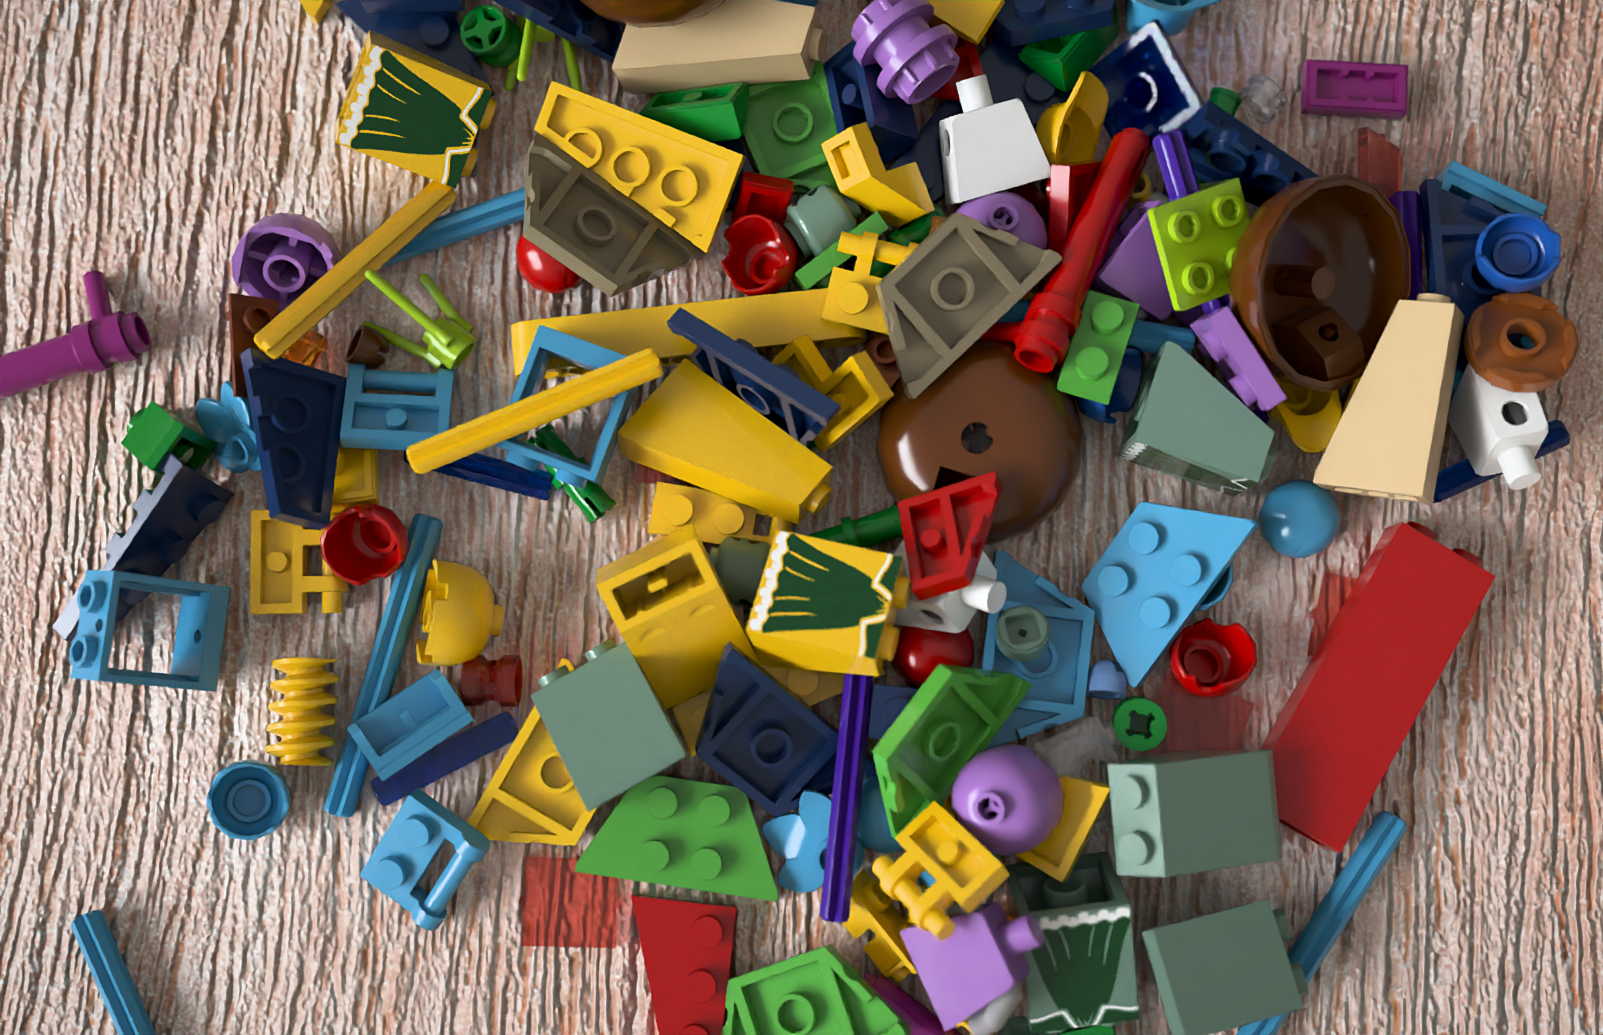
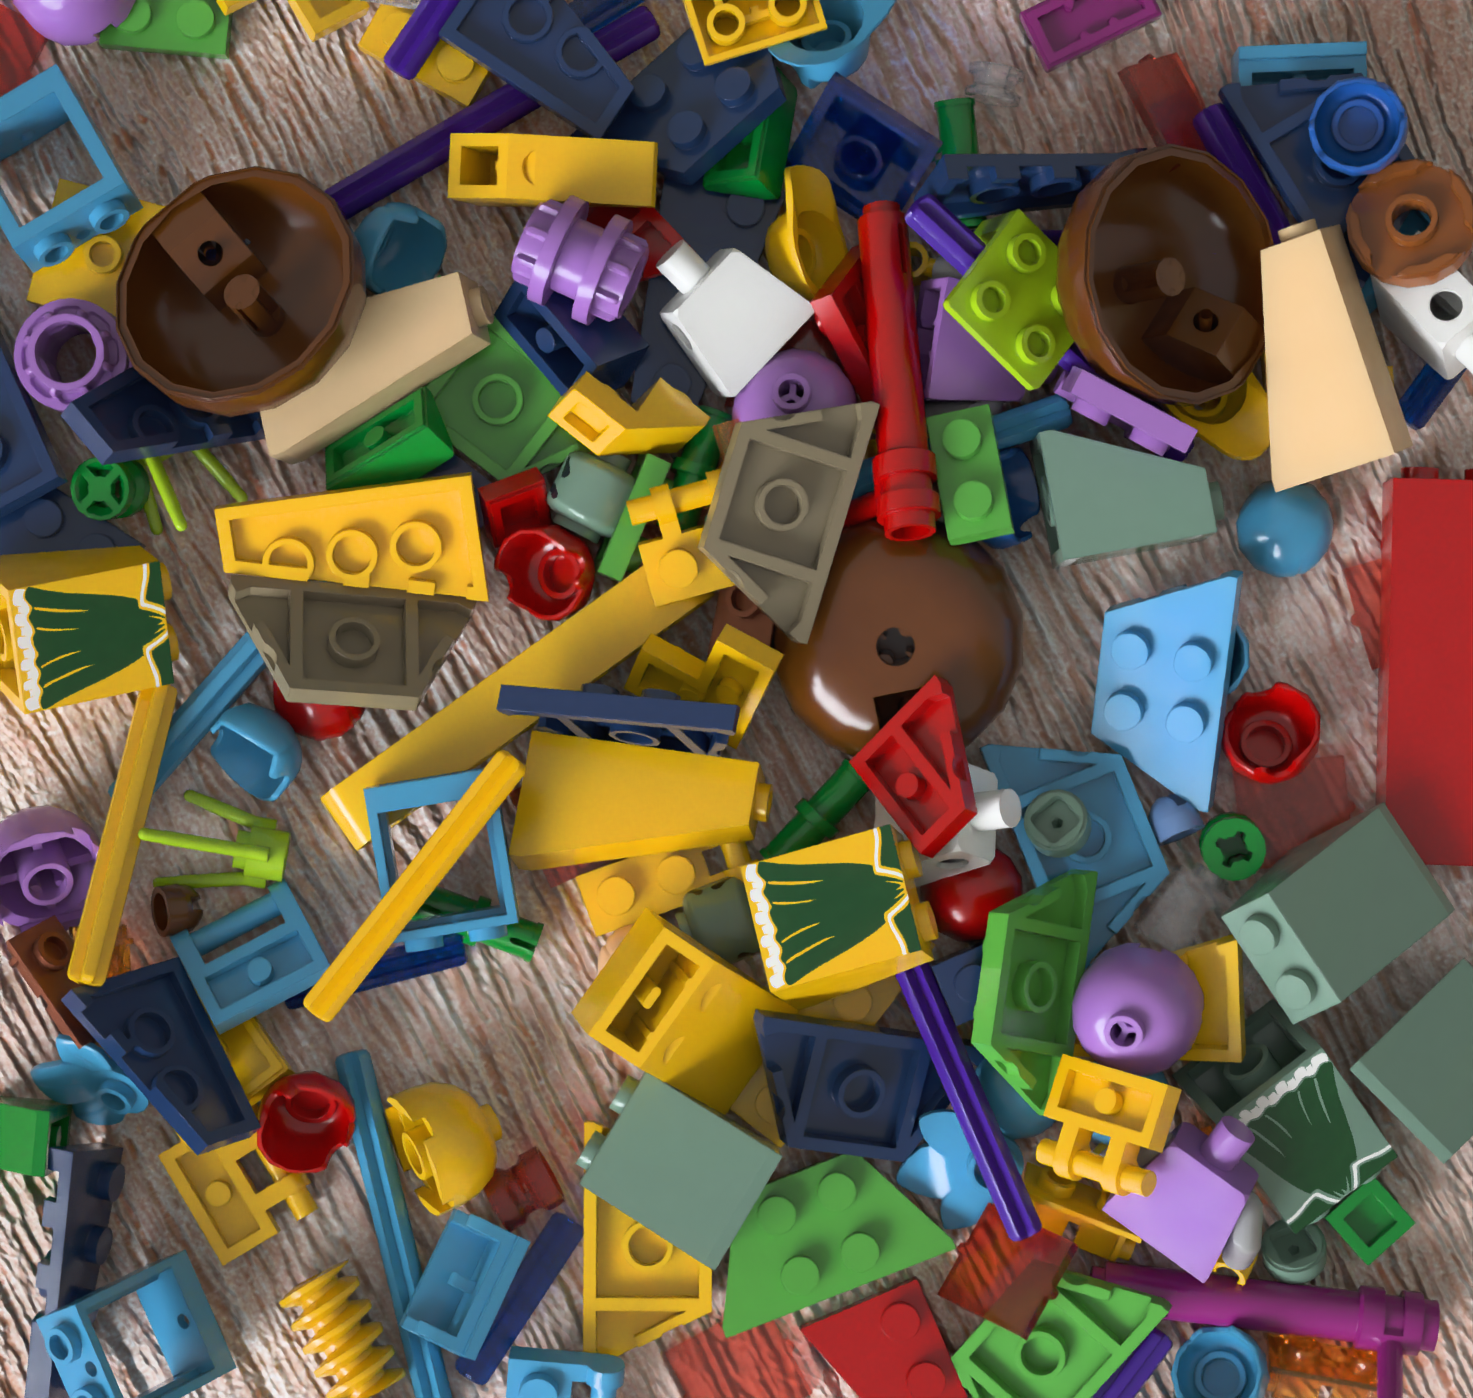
camera: 30 degrees left, 5 degrees up
none -> dark azure hair [210,703,302,802]
none -> clear red piece [937,1202,1079,1341]

